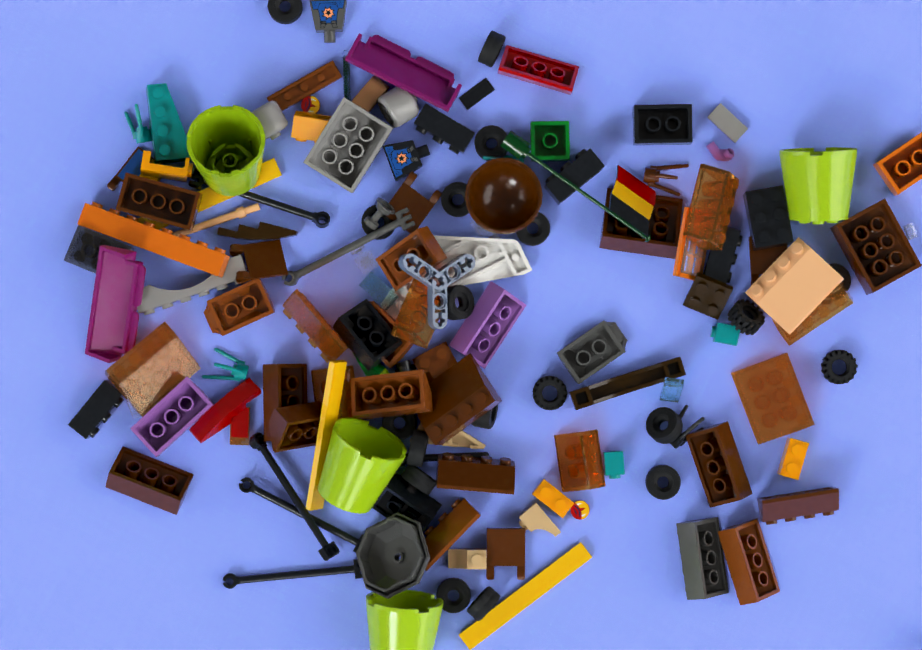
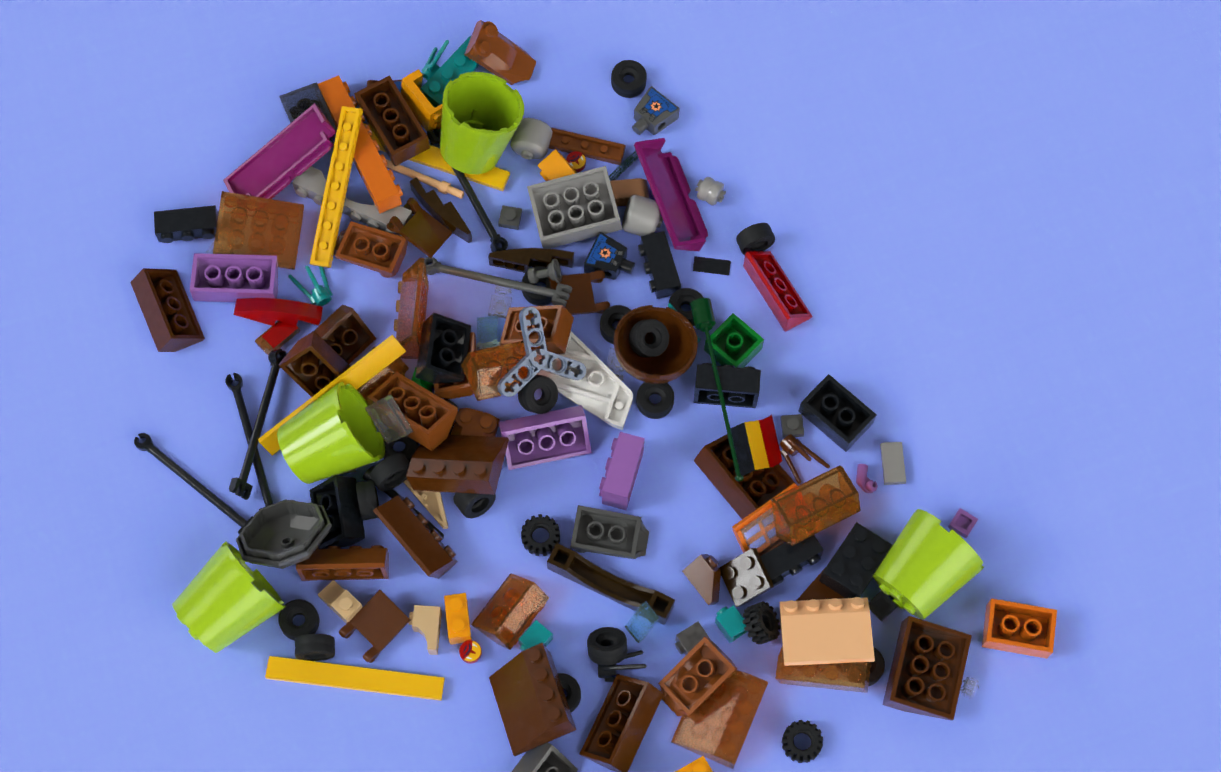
camera: 45 degrees right, 20 degrees down
none -> yellow tile [309,106,363,268]
none -> clear tile [365,394,413,444]
none -> dark orange slope [464,20,536,85]
none -> dark brown slope [488,248,574,273]
none -> reddish brown slope [489,643,577,756]
none -> dark grey plate [498,205,522,230]
none -> medium lavender brick [599,432,645,511]
none -> black tyre [629,319,669,357]
none -> dark orange slope [658,636,737,717]
none -> flat silver brick [674,621,710,656]
none -> slope [682,554,721,605]
none -> light grey piece [695,177,726,206]
none -> dark grey plate [780,414,804,438]
none -> black plate [869,590,897,622]
none -> medium lavender plate [948,508,978,538]

